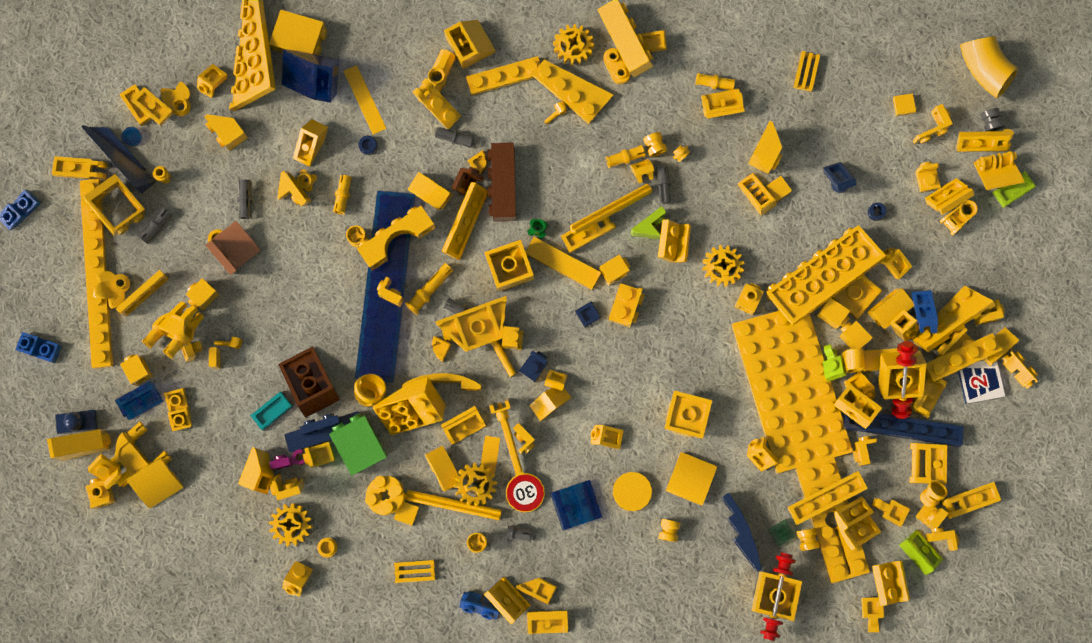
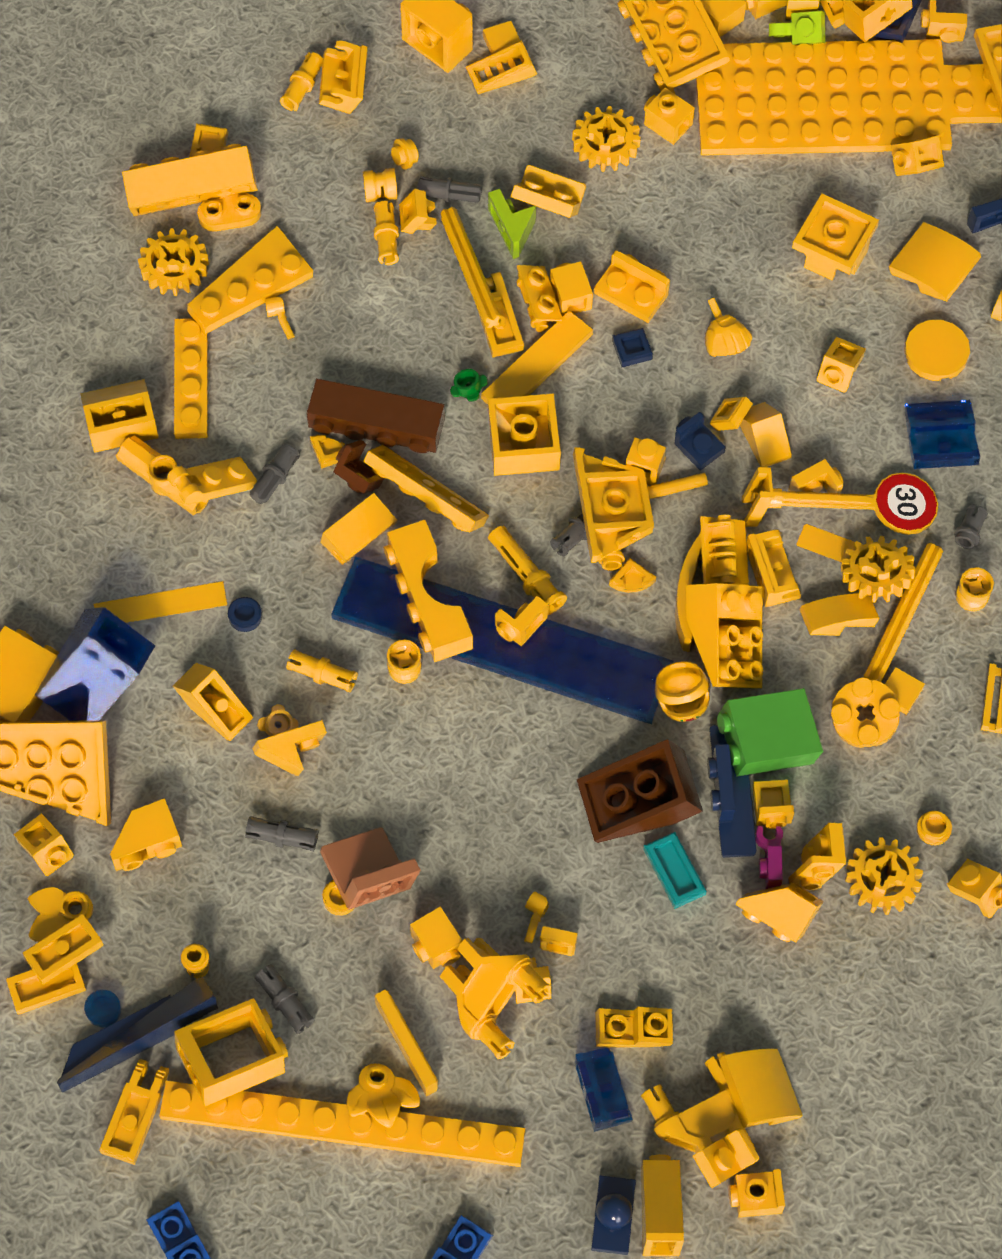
camera: 80 degrees left, 15 degrees down
yellow brick [120,354,153,386] -> none
none -> yellow hinge [516,265,563,332]
none -> yellow hinge [700,515,749,585]
none -> yellow piece [705,298,752,357]

